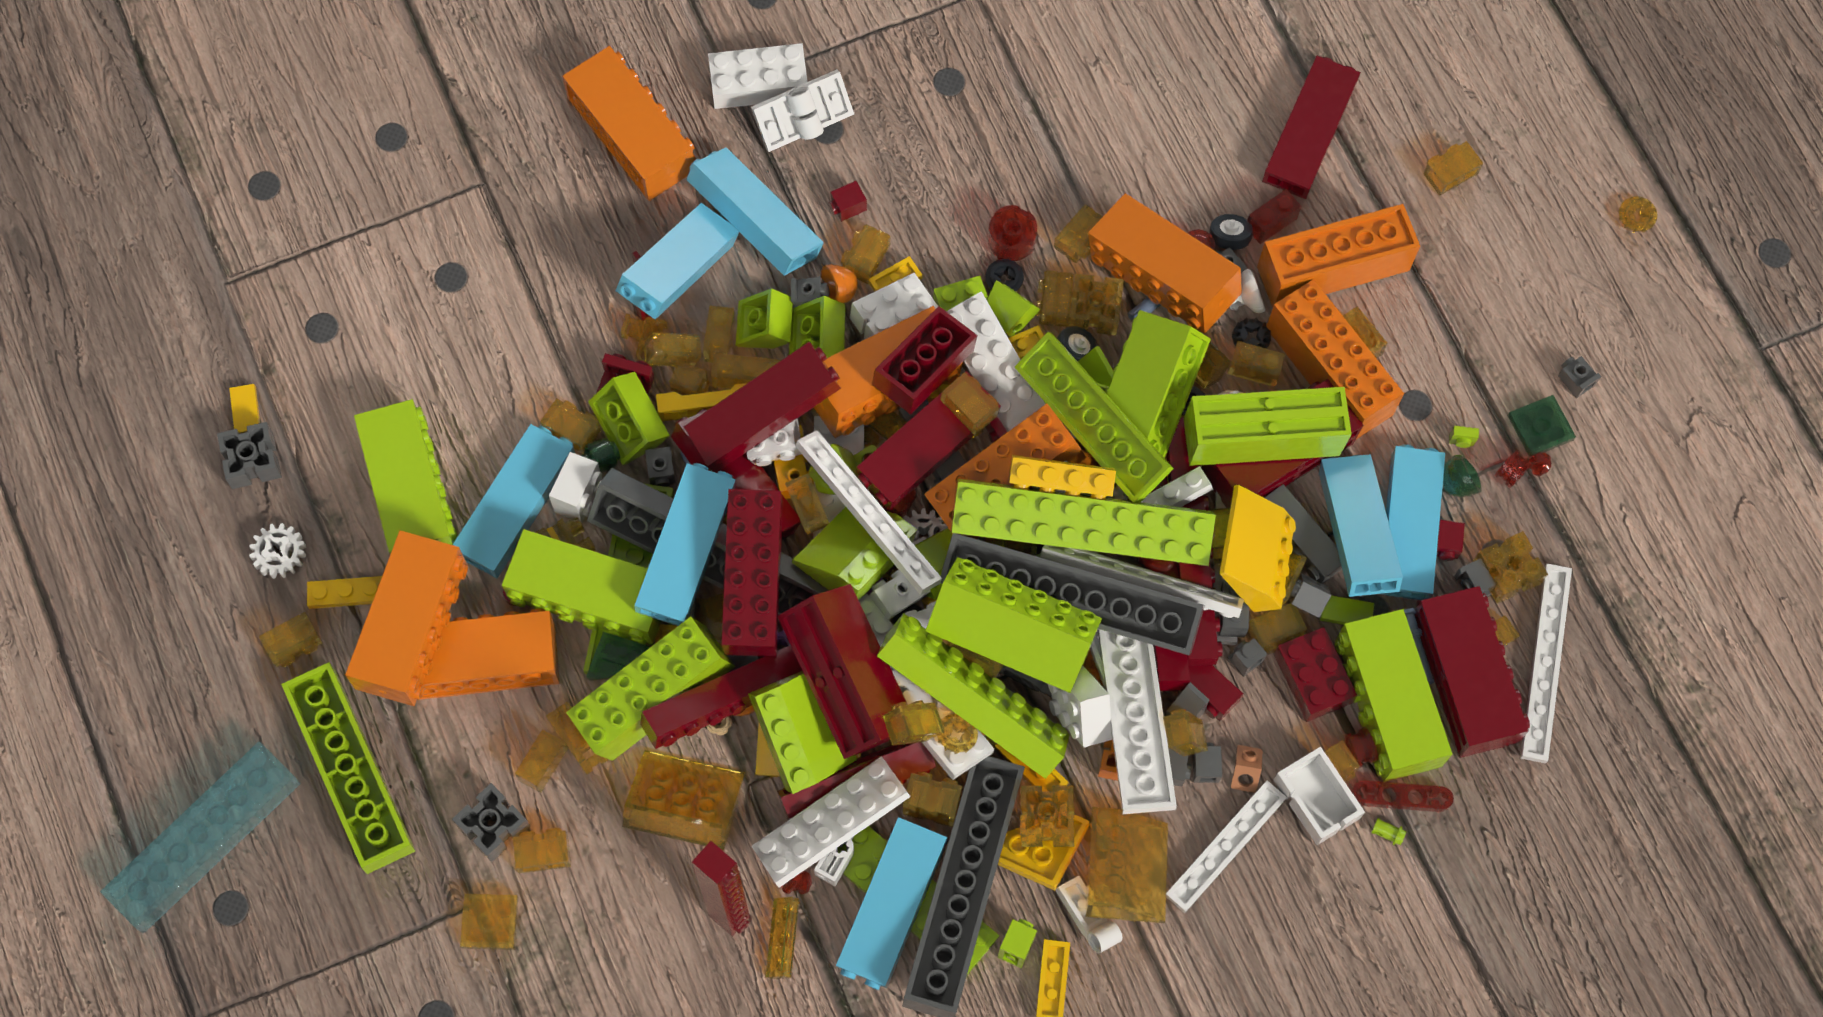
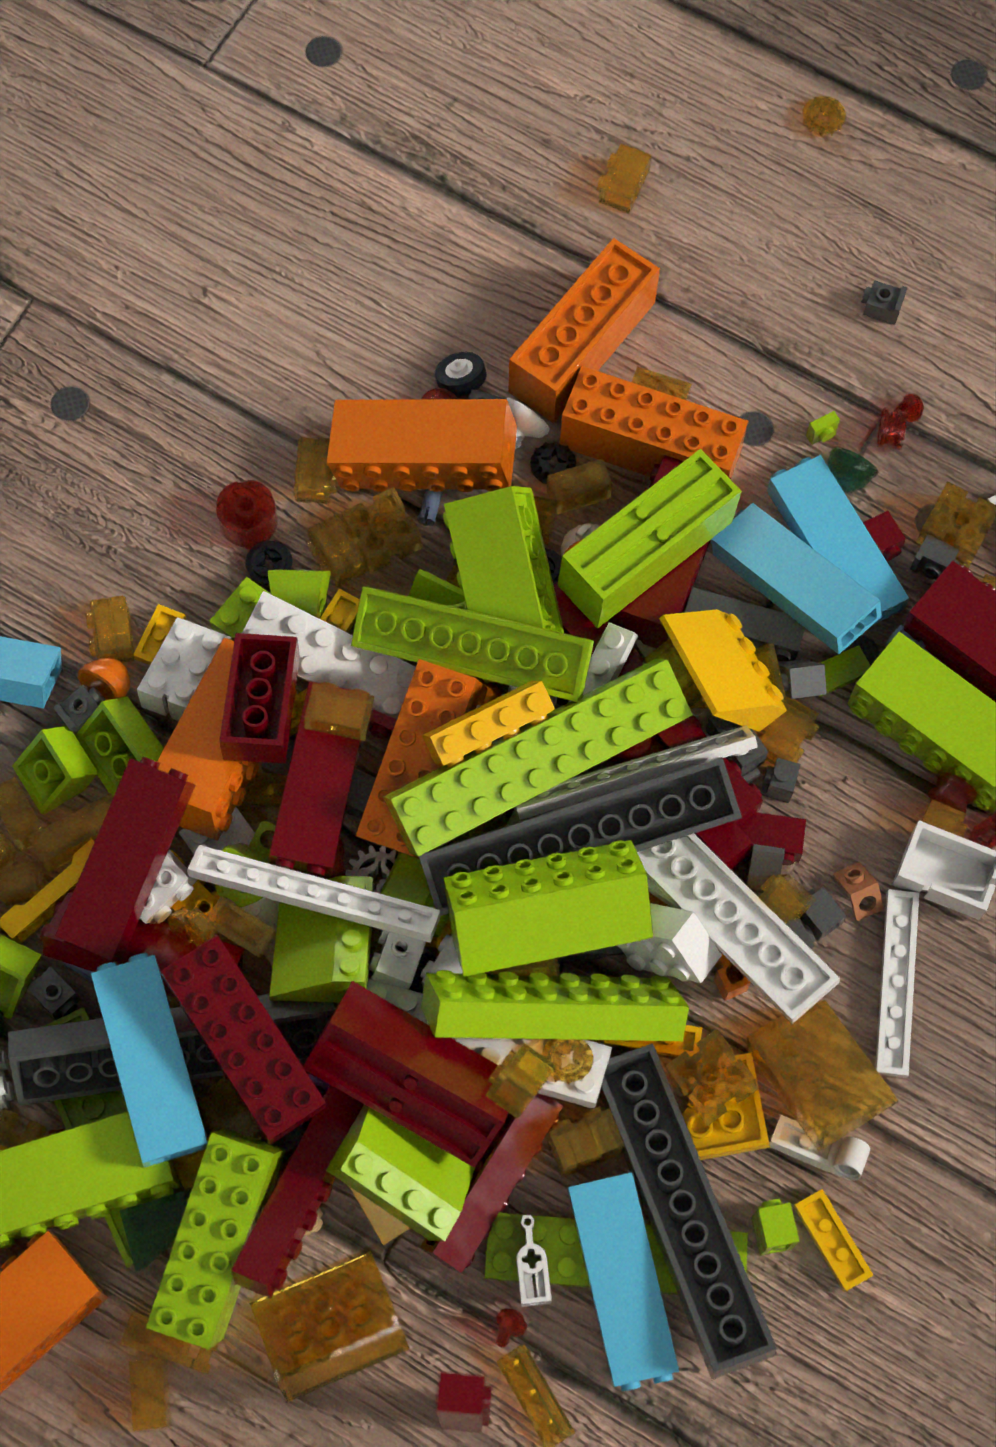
camera: 35 degrees left, 0 degrees up
white plate [752,756,910,888] -> none
dark red brick [828,181,867,222] -> none
black wheel [1057,326,1098,361] -> none
clear red brick [1247,189,1302,244] -> none
dark red brick [1262,55,1361,199] -> none
dark red brick [1274,627,1358,722] -> none
clear green plate [1507,395,1576,458] -> none
none -> clear yellow piece [168,907,215,947]

